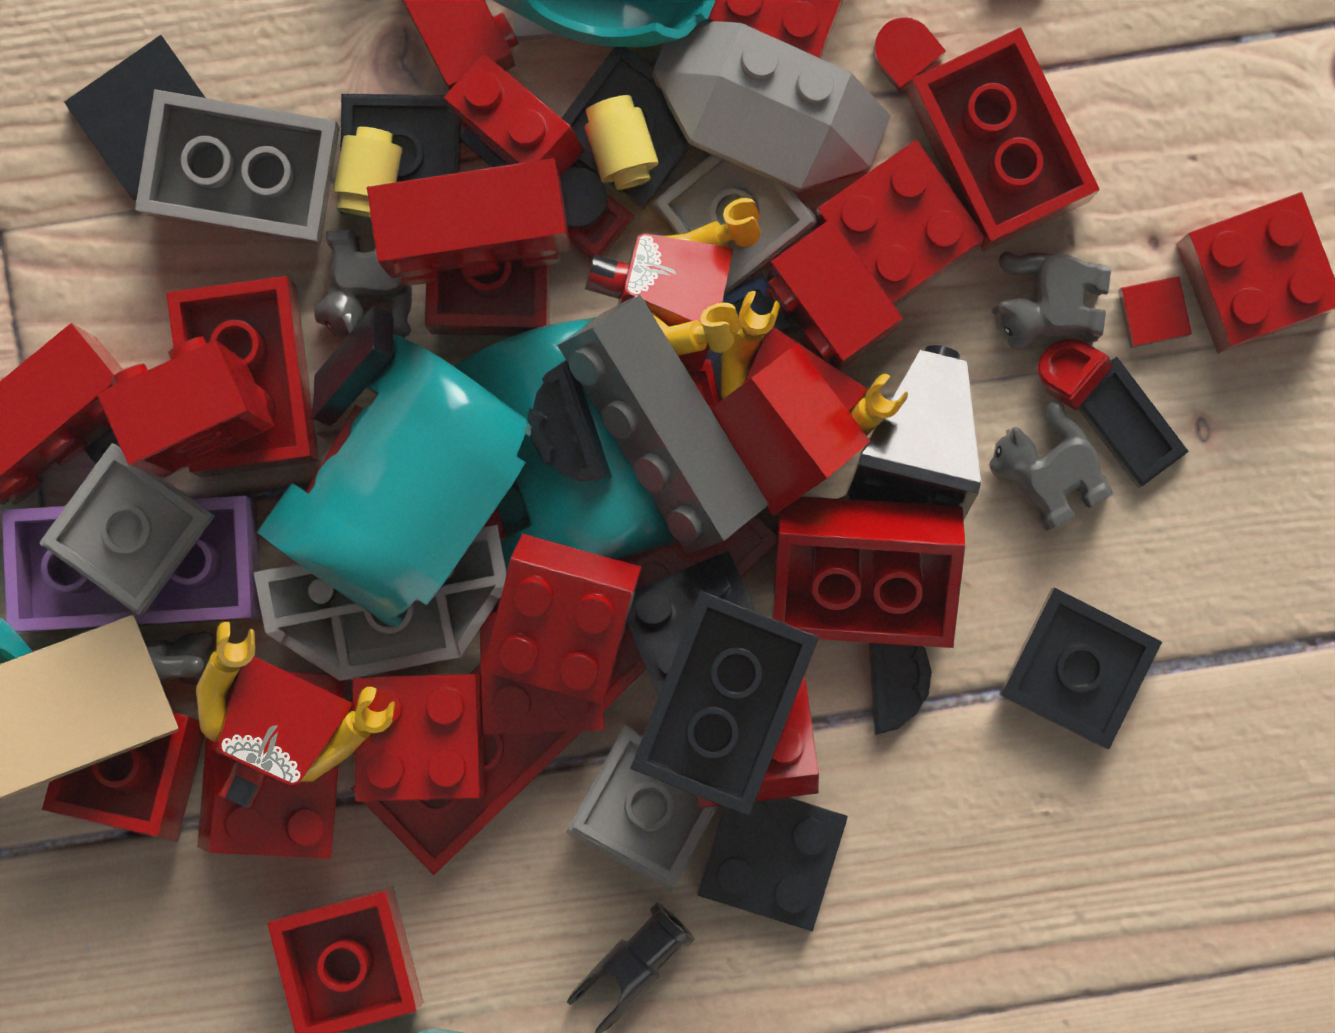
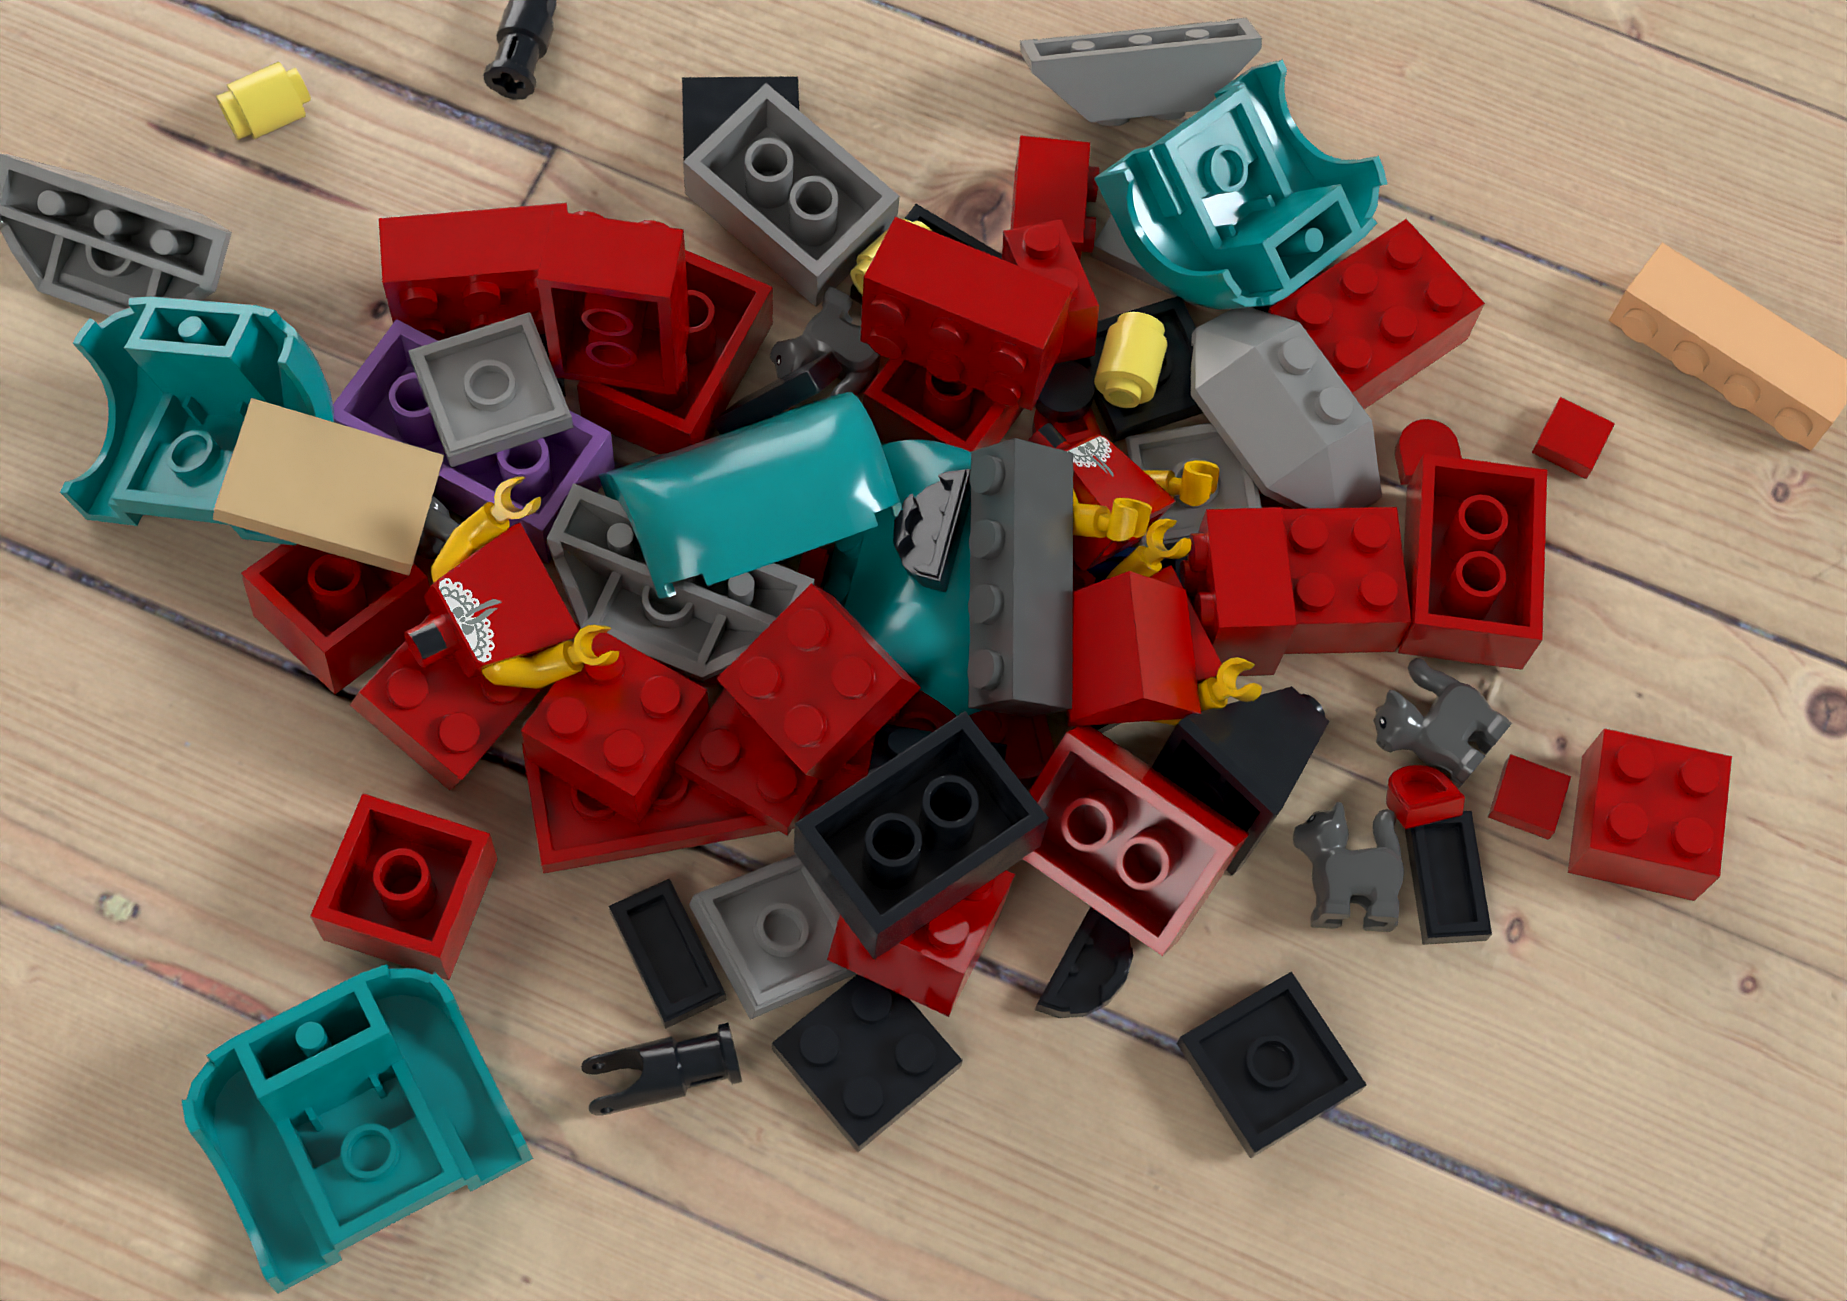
camera: 20 degrees right, 20 degrees down
none -> black tile [609,878,726,1029]

